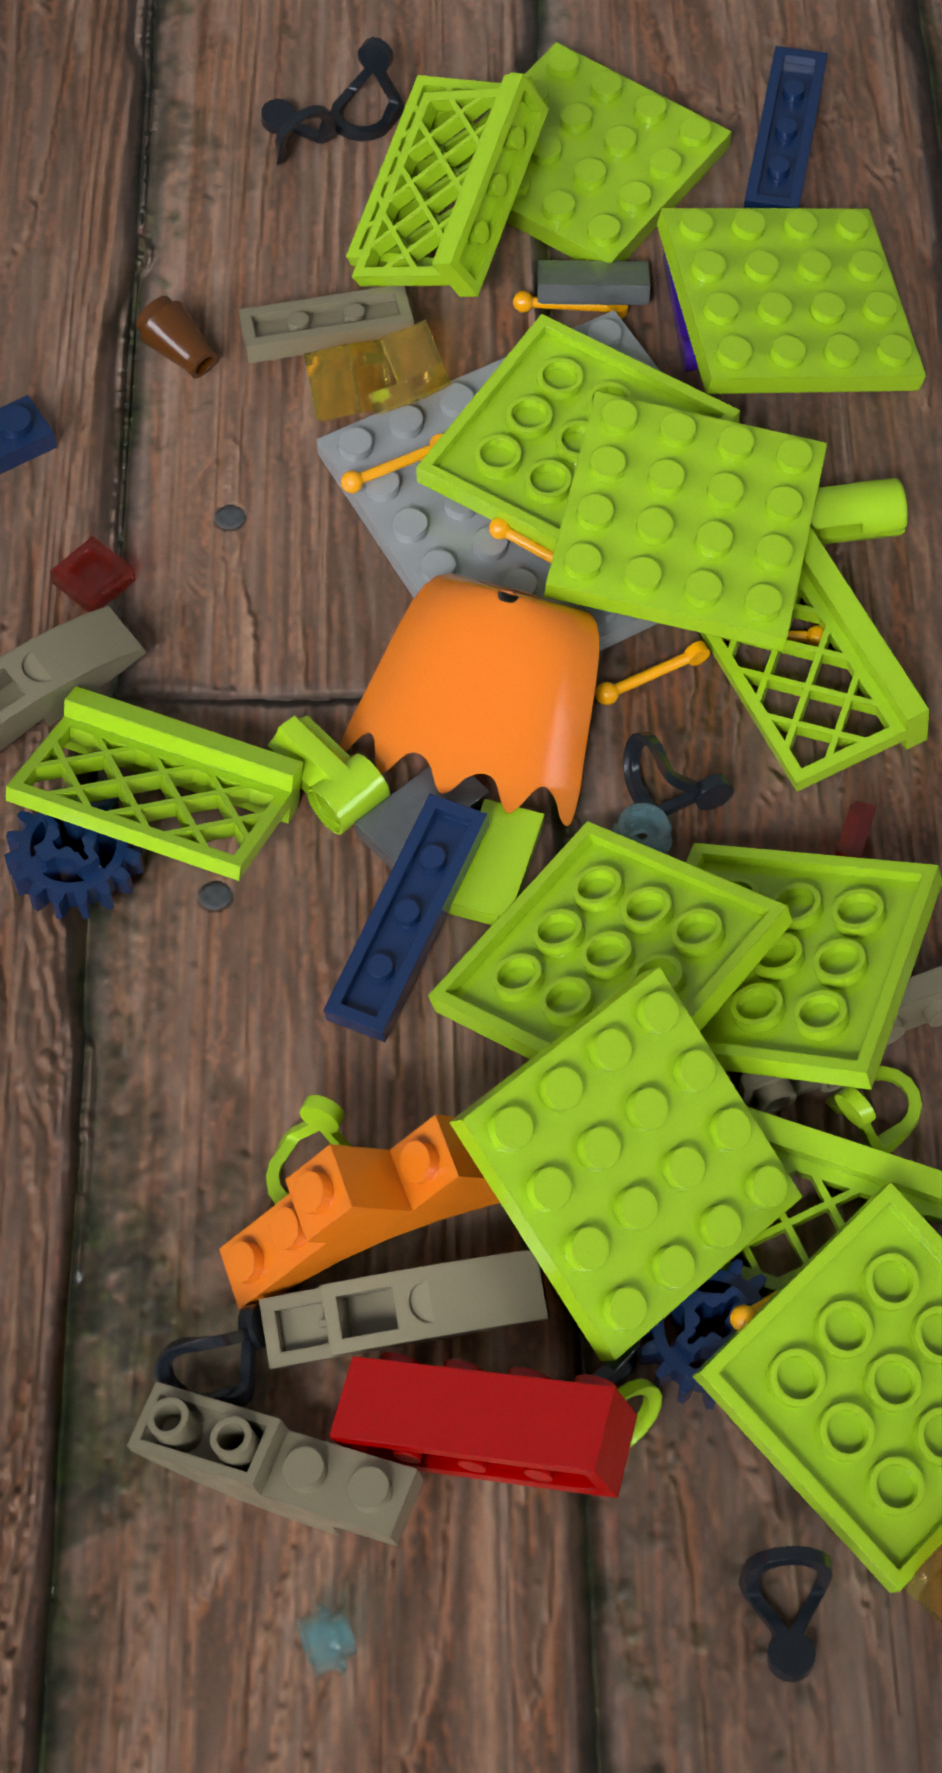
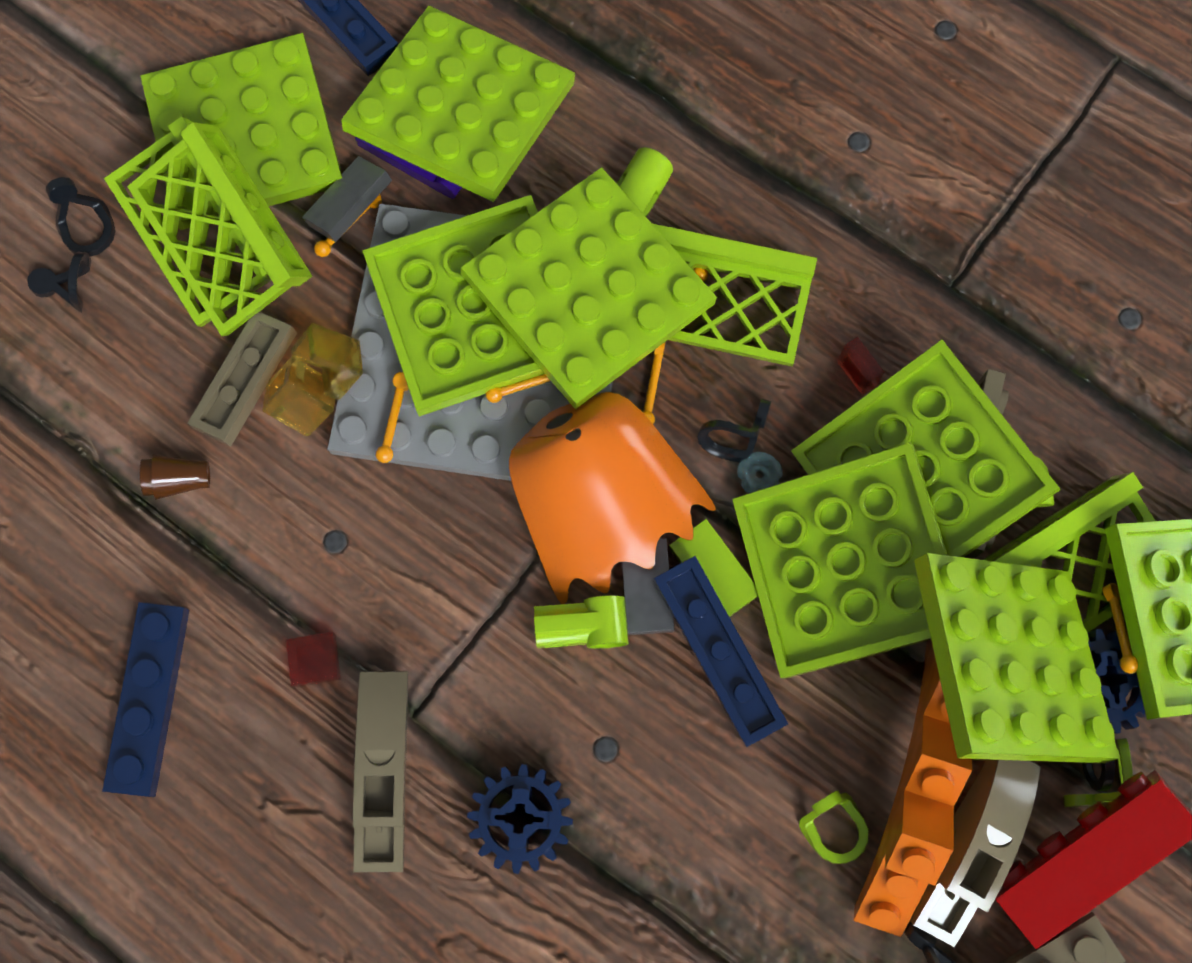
camera: 50 degrees left, 15 degrees up
lime fence [6,686,303,881] -> none

